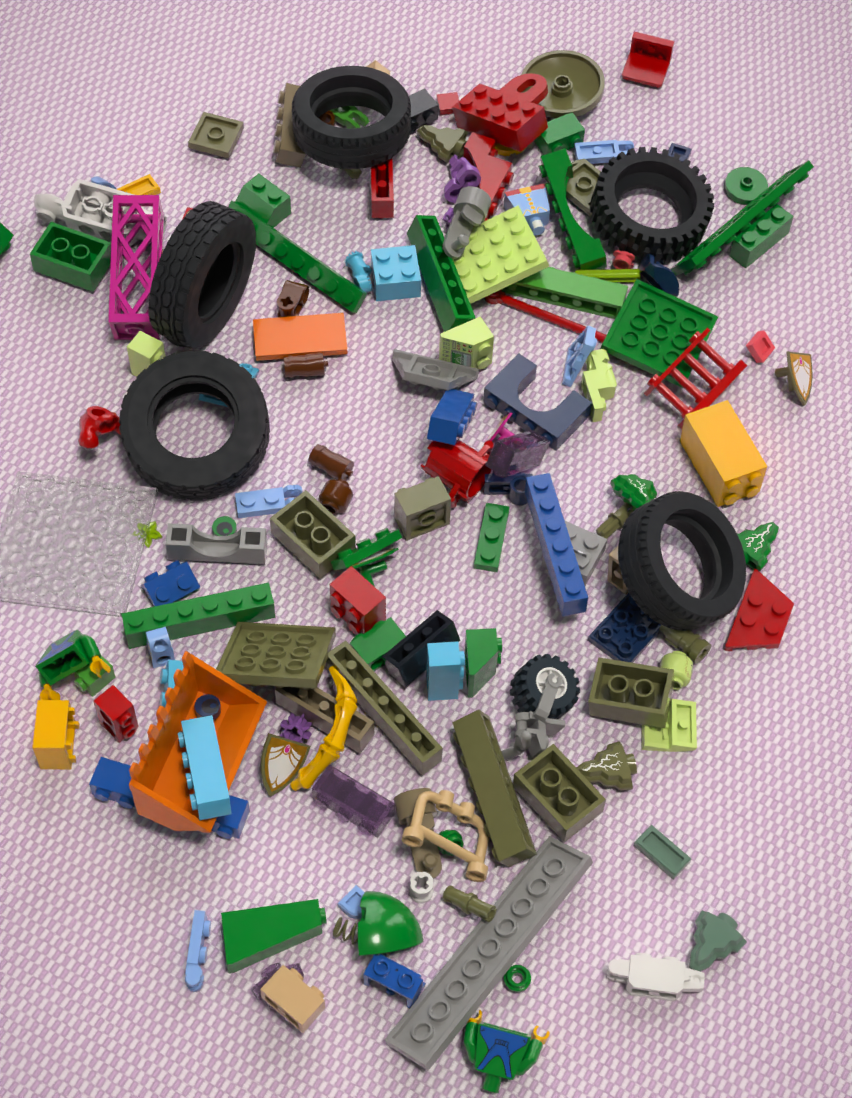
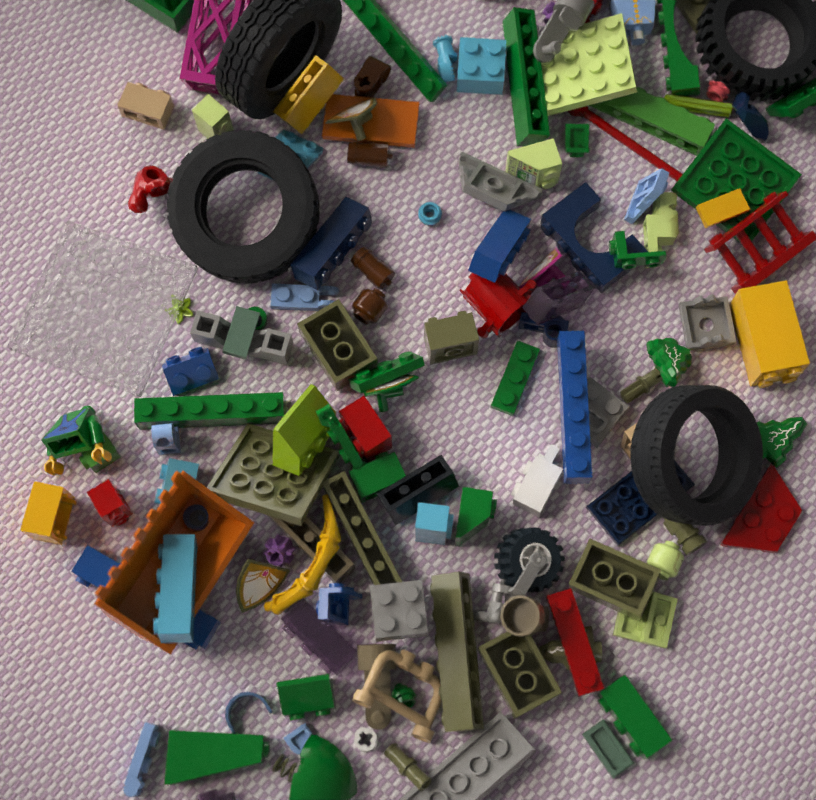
camera: 15 degrees right, 15 degrees up
none -> tan brick [117,82,174,130]
none -> sand green tile [222,306,260,360]
none -> medium blue helmet [225,692,273,734]
none -> yellow brick [273,56,344,134]
none -> lime slope [273,384,336,476]
none -> green slope [276,674,336,721]
none -> dark blue brick [291,197,372,290]
none -> green hinge [316,404,363,469]
none -> blue bracket [316,583,363,625]
none -> olive shield [325,97,377,141]
none -> light grey brick [370,580,428,642]
none -> medium azure plate [418,202,442,225]
none -> dark tan piece [500,596,550,636]
none -> white hinge [511,444,563,517]
none -> red plate [546,588,604,697]
none -> green bracket [564,124,590,157]
none -> green brick [597,674,672,759]
none -> green bracket [609,231,667,270]
none -> light grey piece [678,294,736,350]
none -> yellow tile [696,188,750,229]

